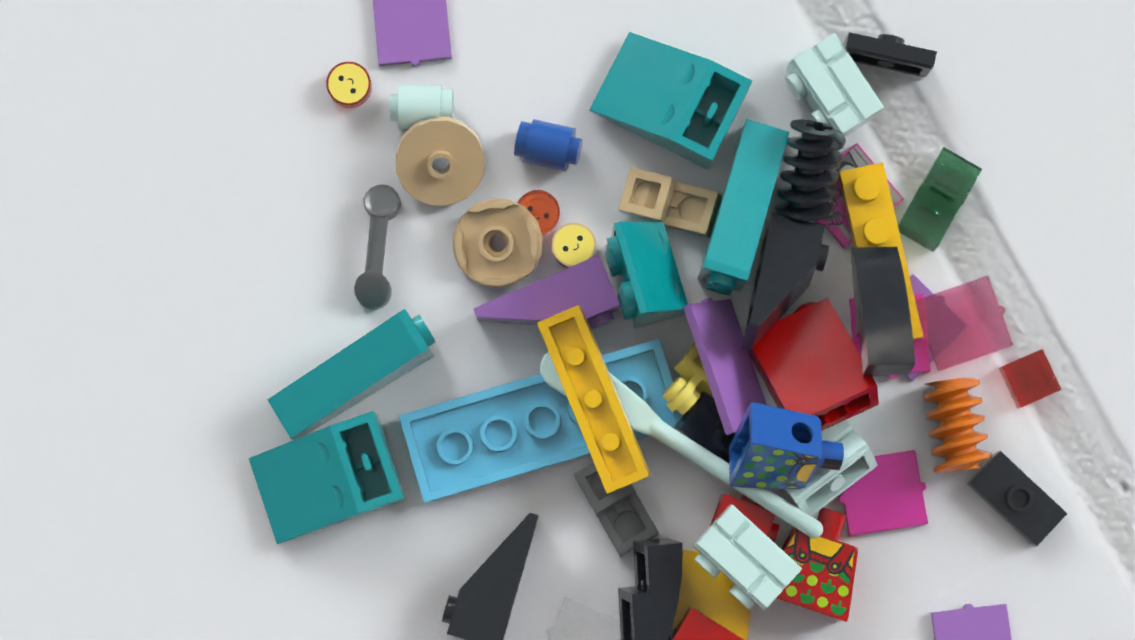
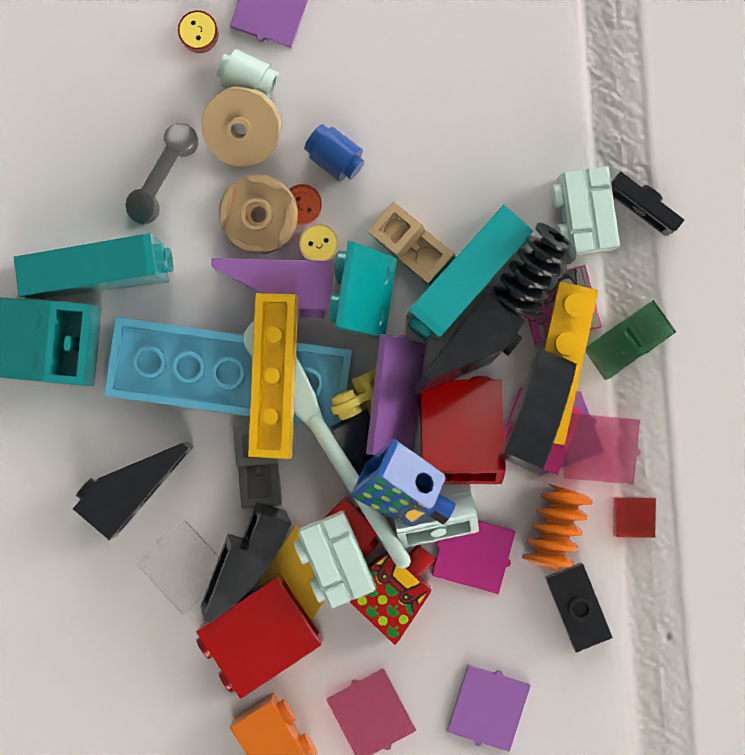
camera: 25 degrees right, 5 degrees up
teal slope [589,32,753,170] -> none

